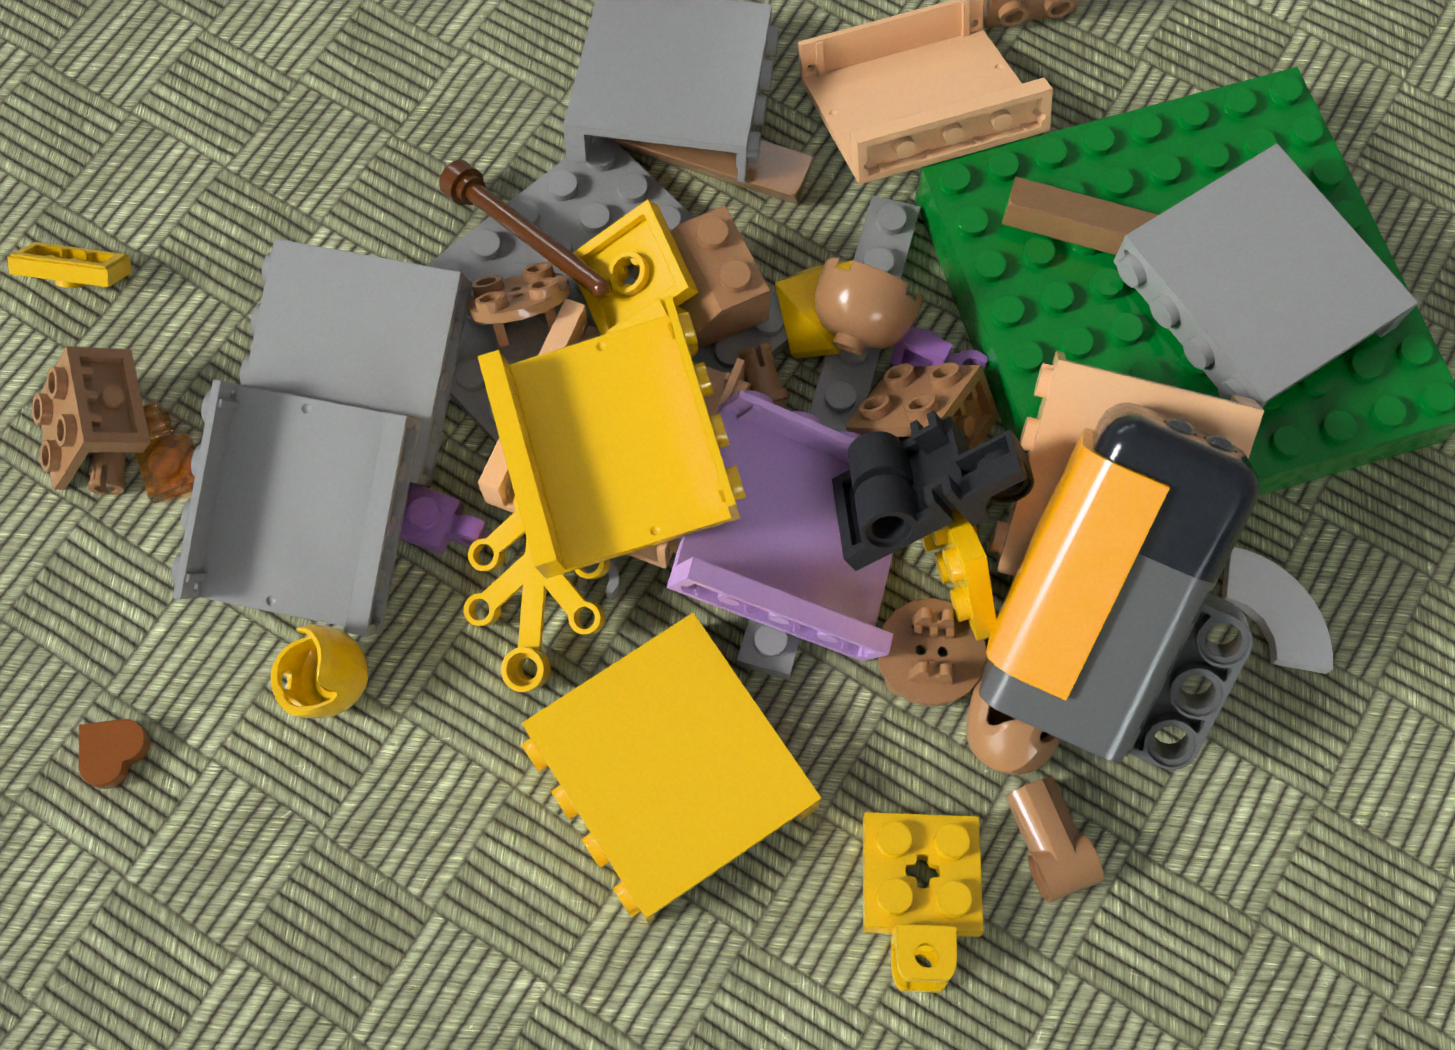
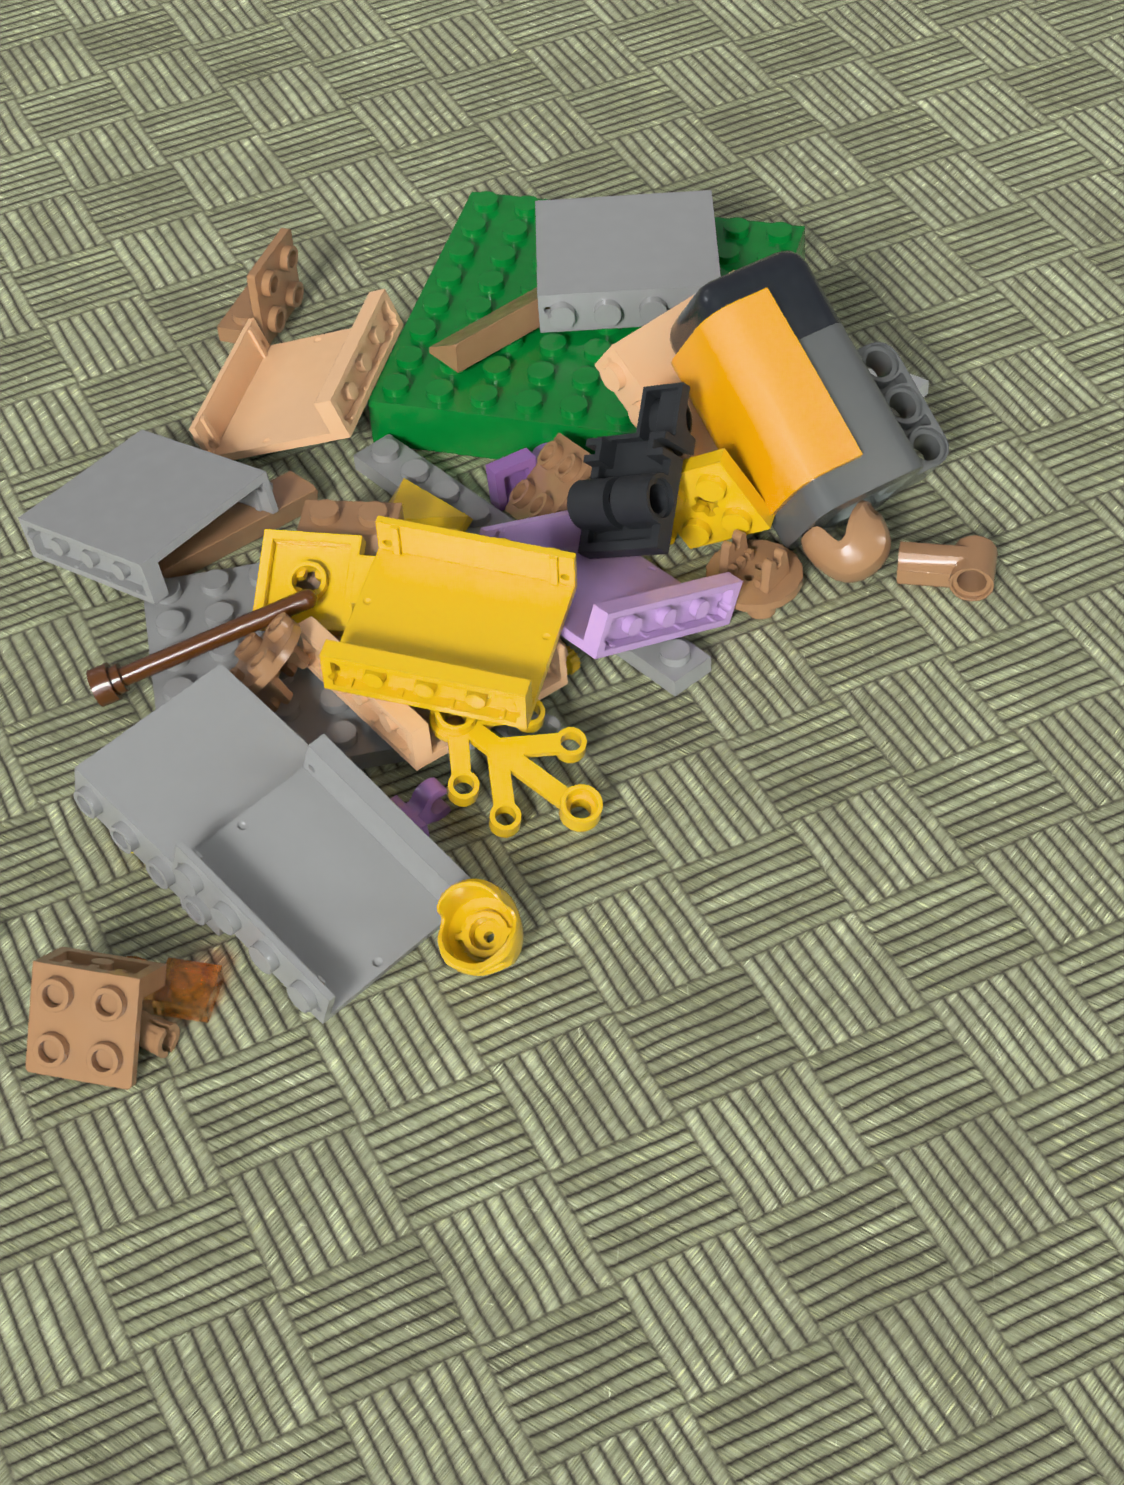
camera: 55 degrees left, 25 degrees down
dark orange tile [79,719,151,789] -> none
yellow panel [521,613,822,924] -> none
medium nougat cylinder [814,258,924,355] -> none
yellow plate [863,812,984,993] -> none

